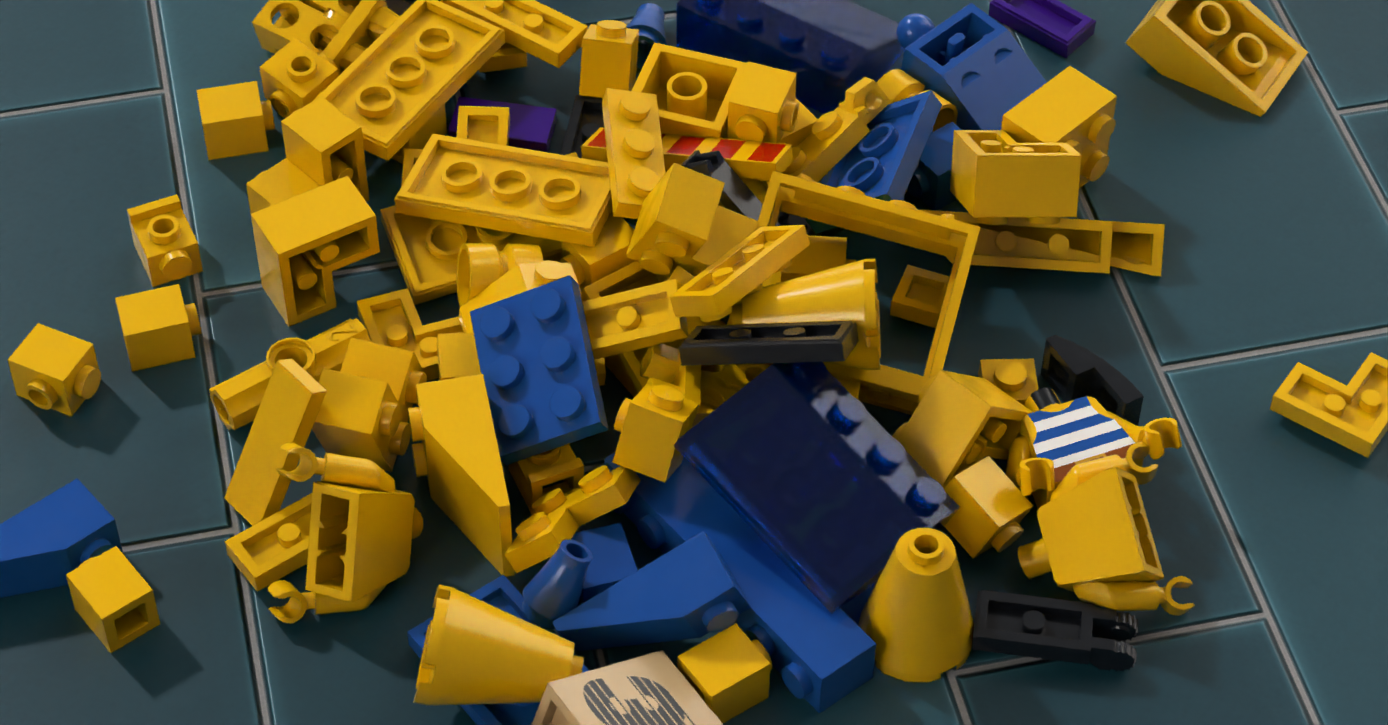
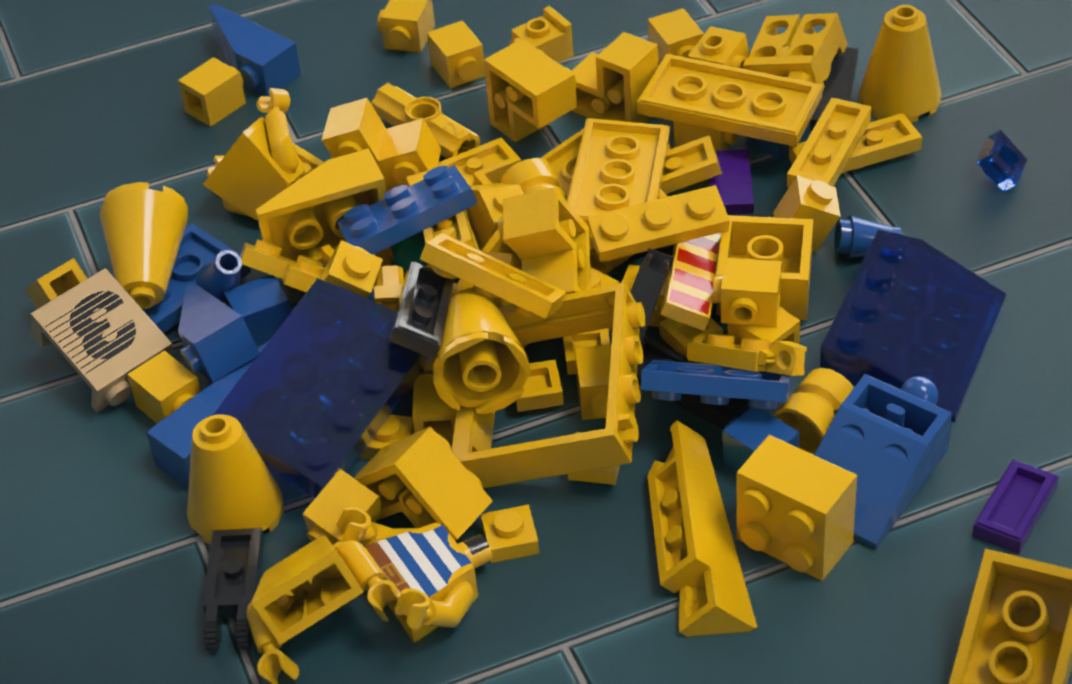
camera: 85 degrees right, 5 degrees down
yellow tile [224,358,327,526] -> none
yellow brick [950,130,1082,225] -> none
black slope [1041,335,1144,426] -> none

